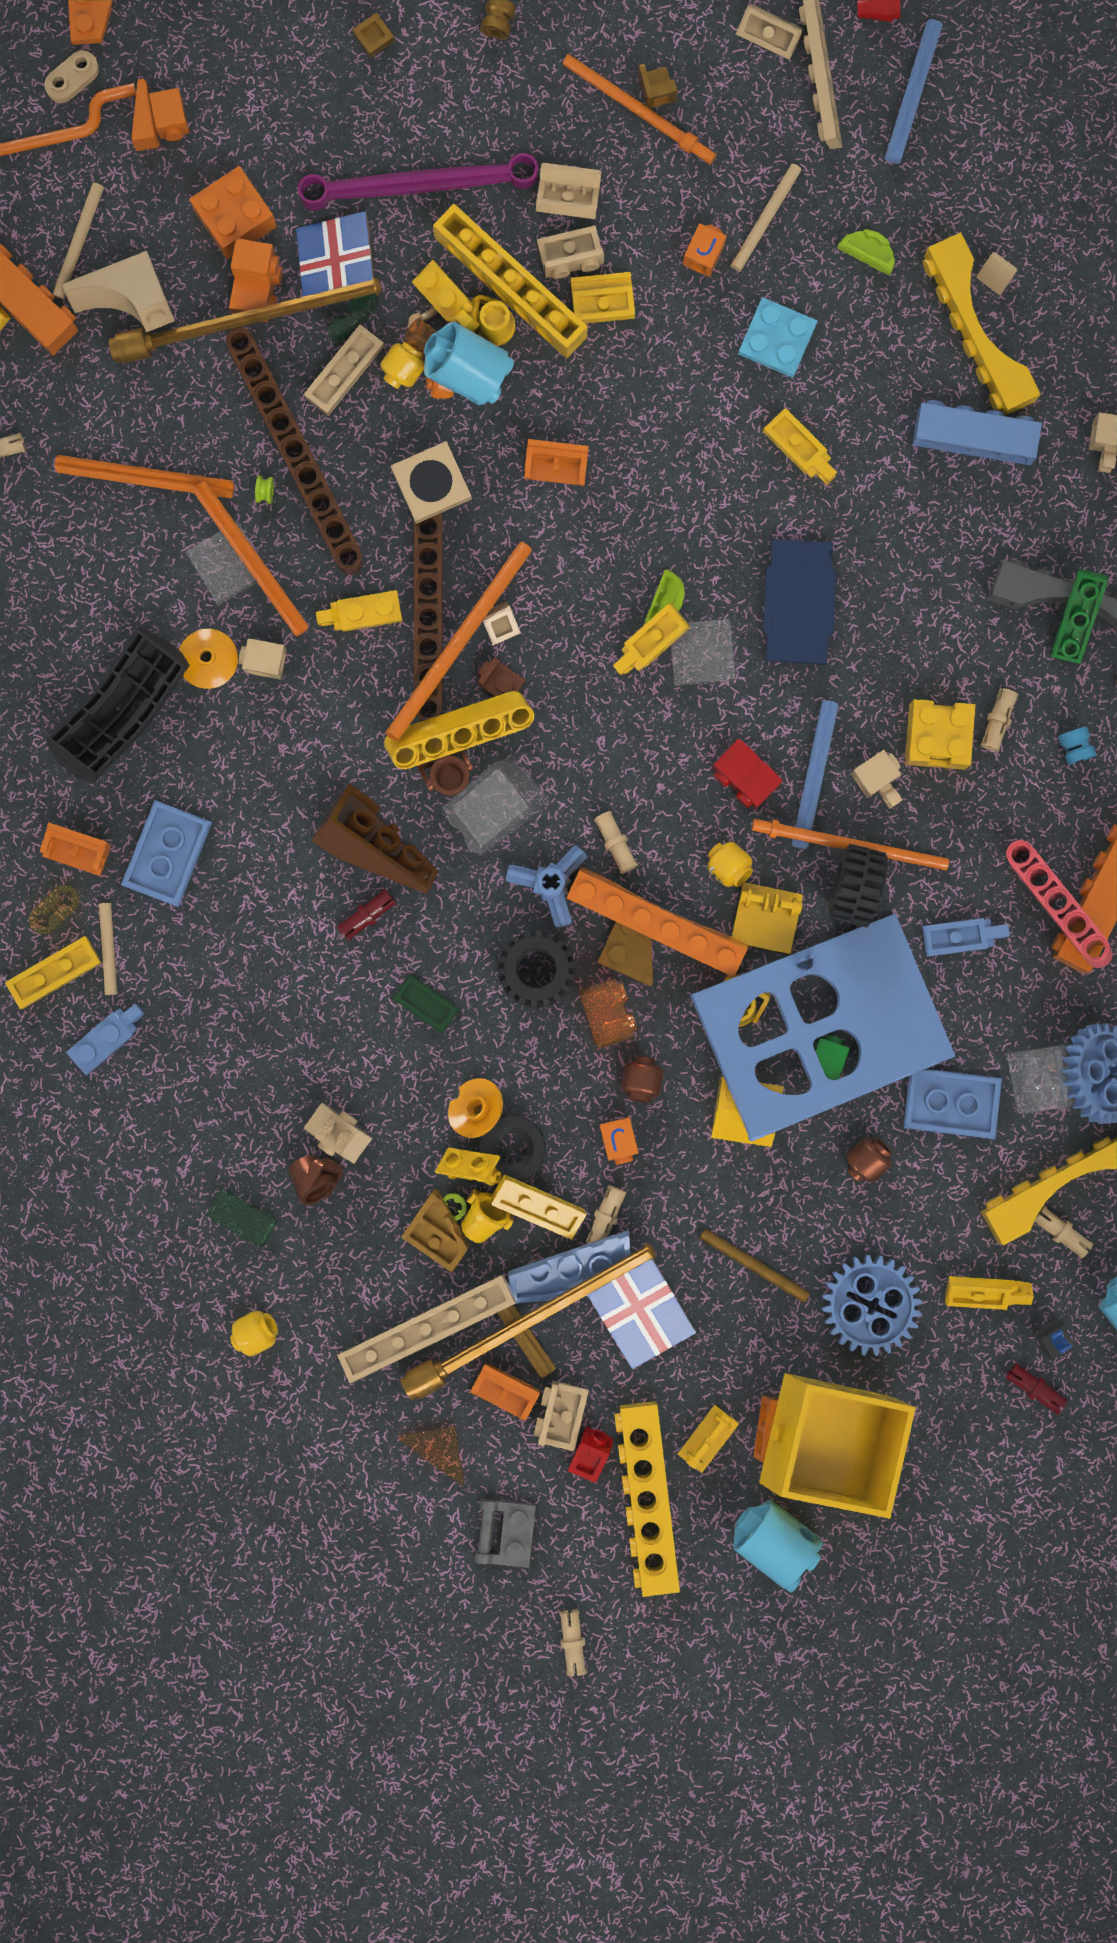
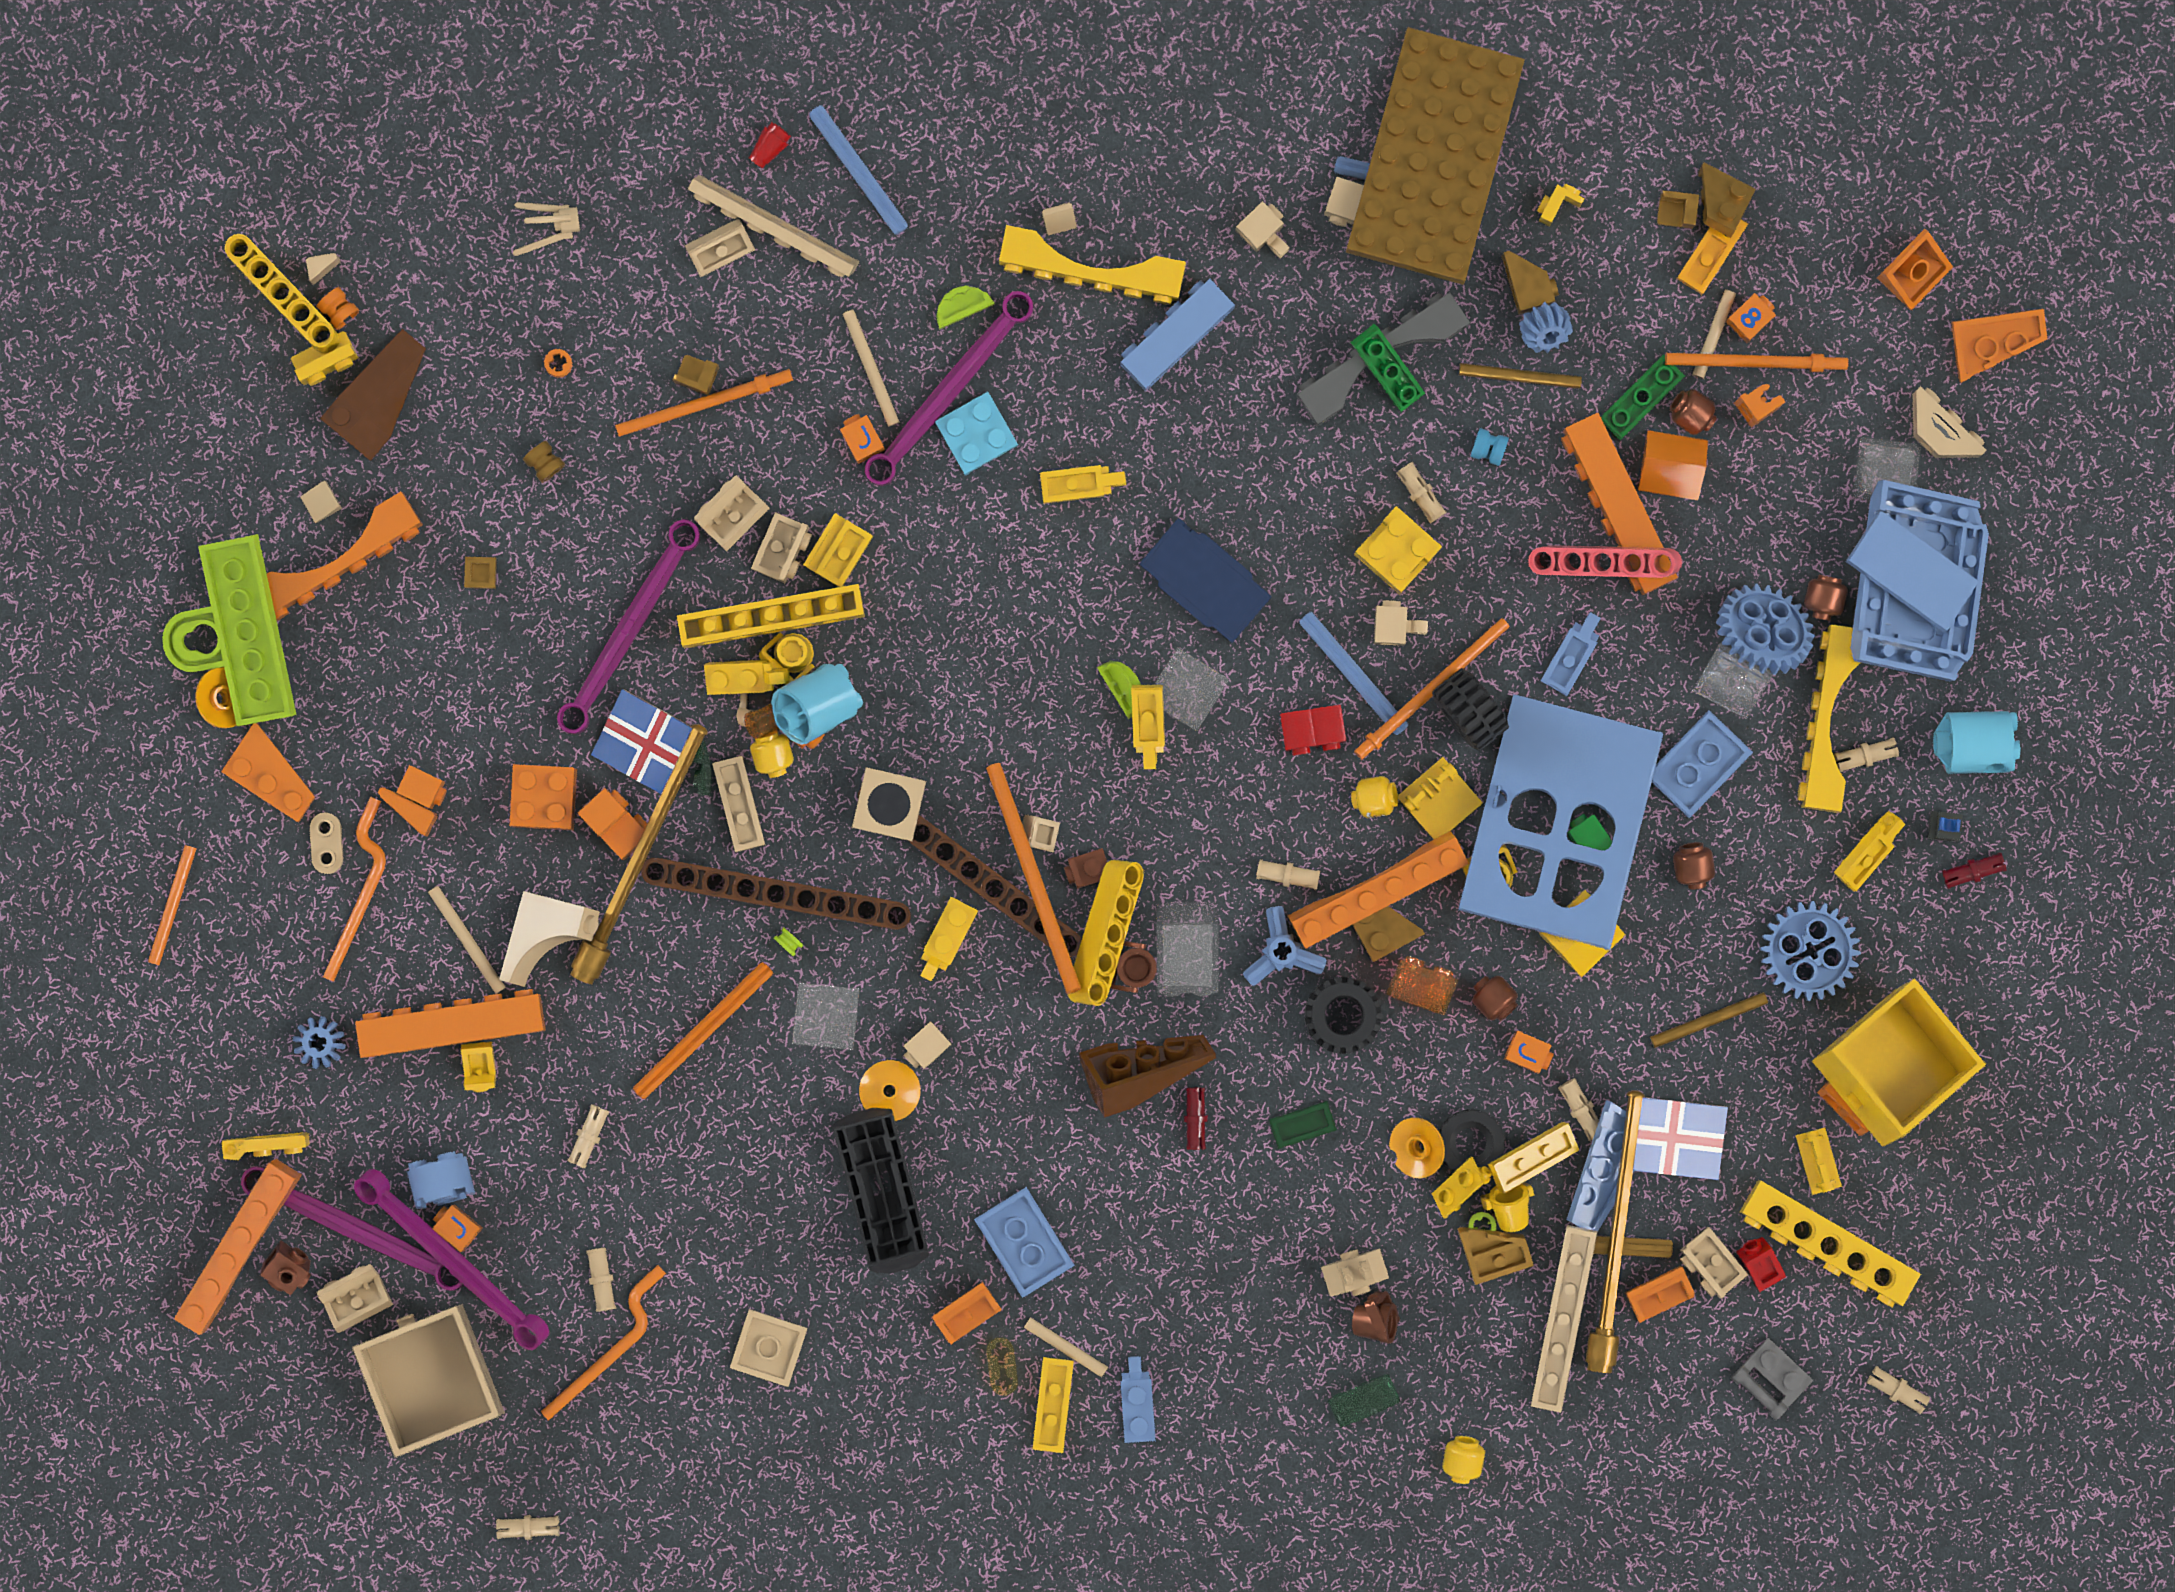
camera: 50 degrees left, 0 degrees up
orange axle [193,481,308,636] -> none
clear orange tile [399,1426,464,1484] -> none
orange hinge [524,439,589,486] -> none
medium azure cylinder [734,1500,823,1592] -> none
none -> magenta piece [865,291,1033,486]

